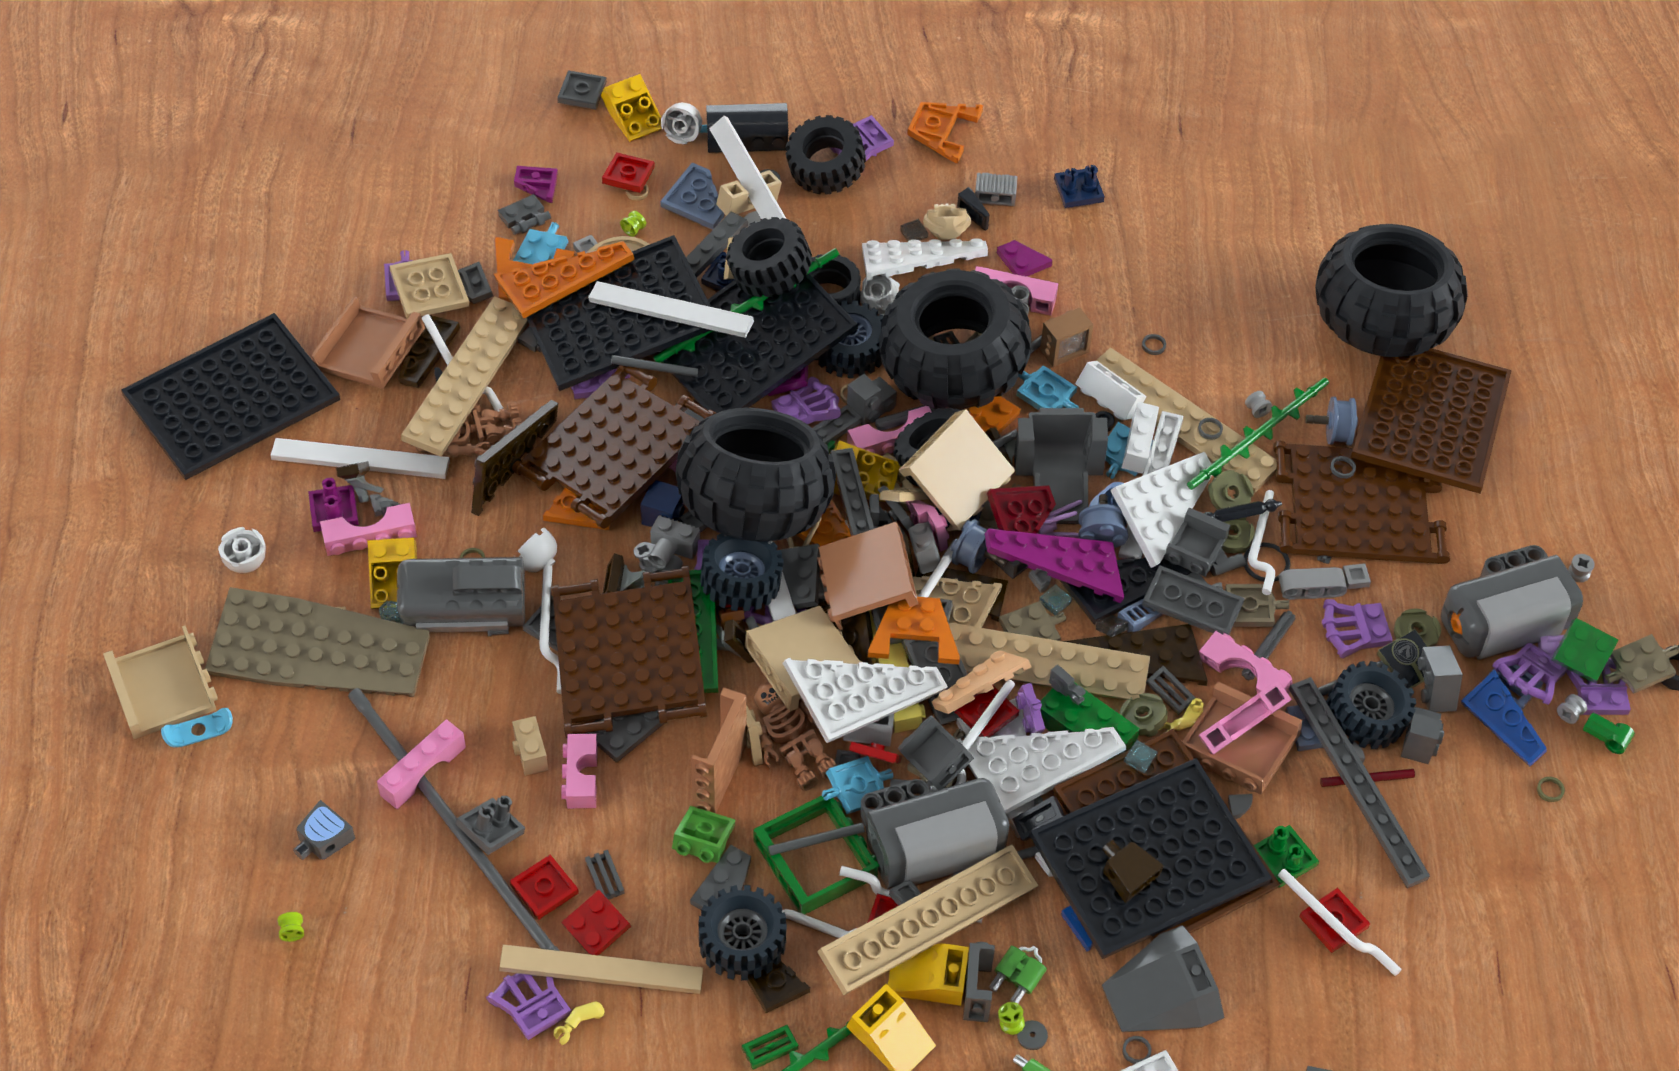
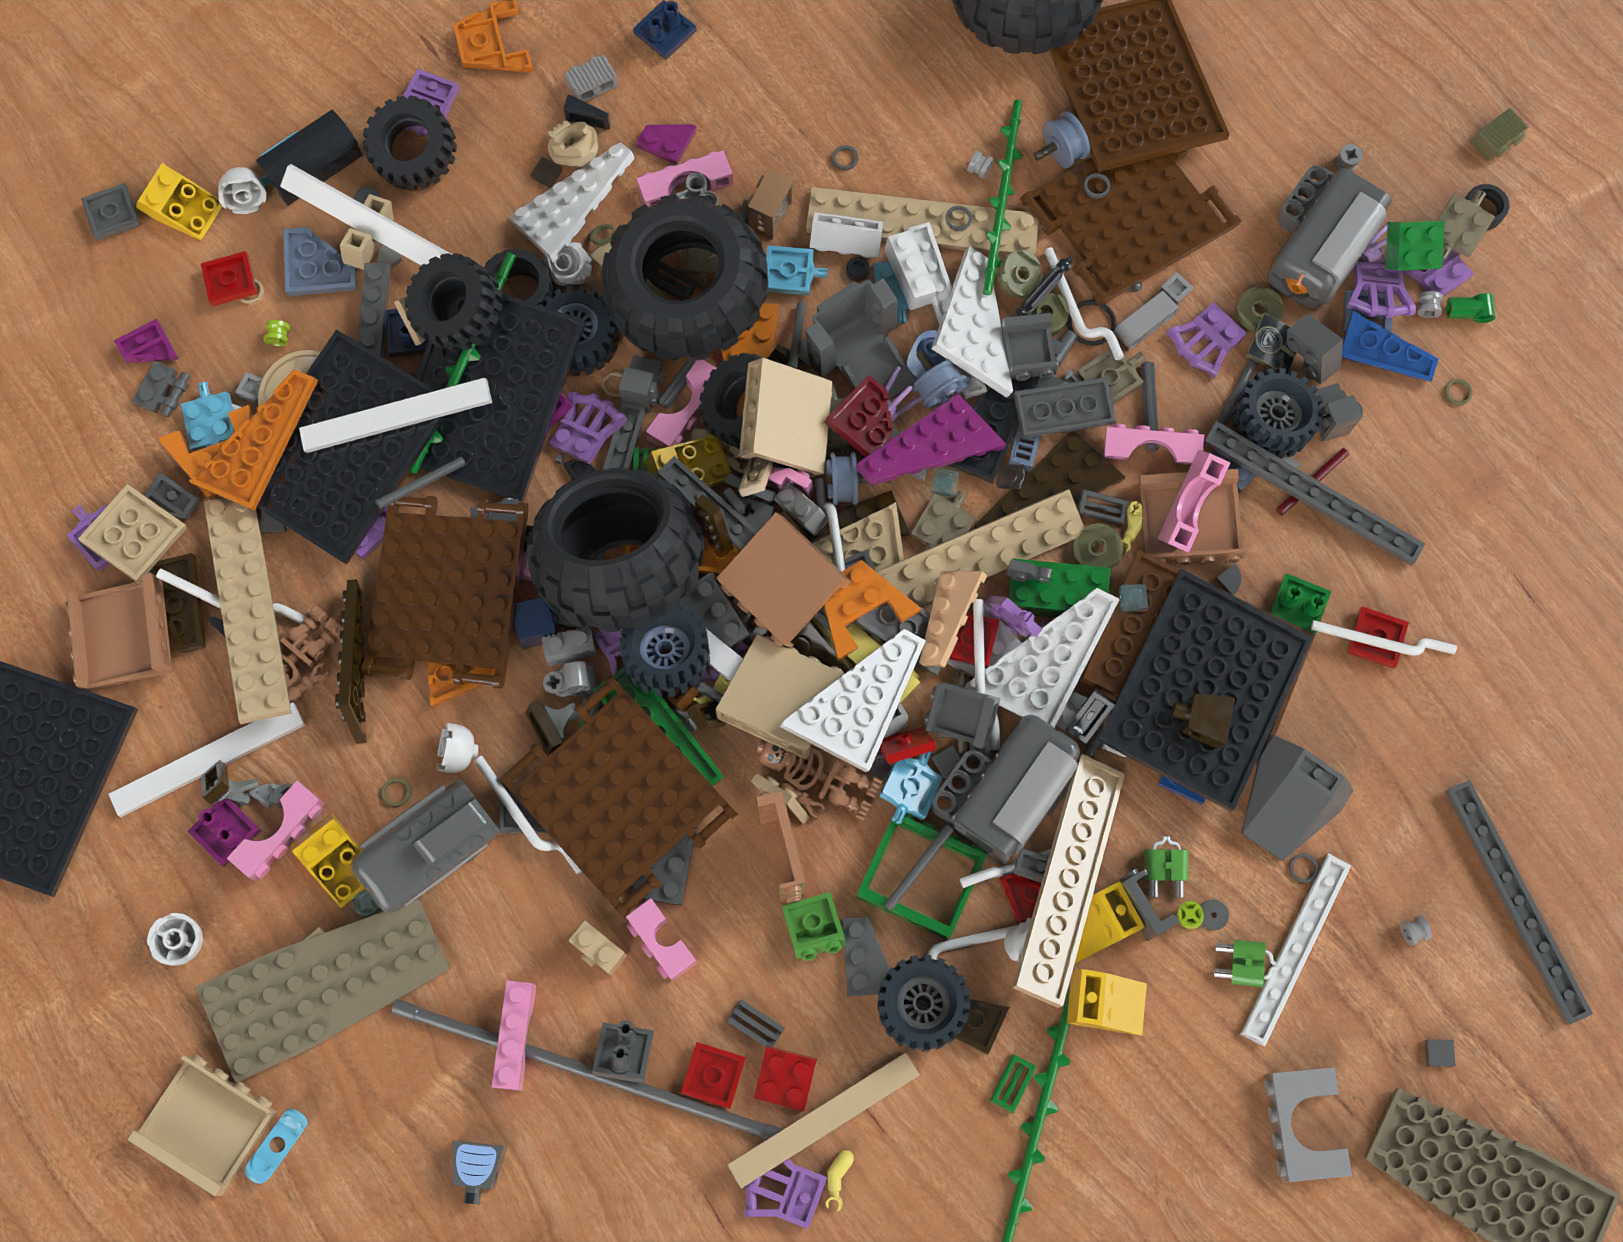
camera: 35 degrees left, 20 degrees up
none -> dark brown wing [694,494,733,555]

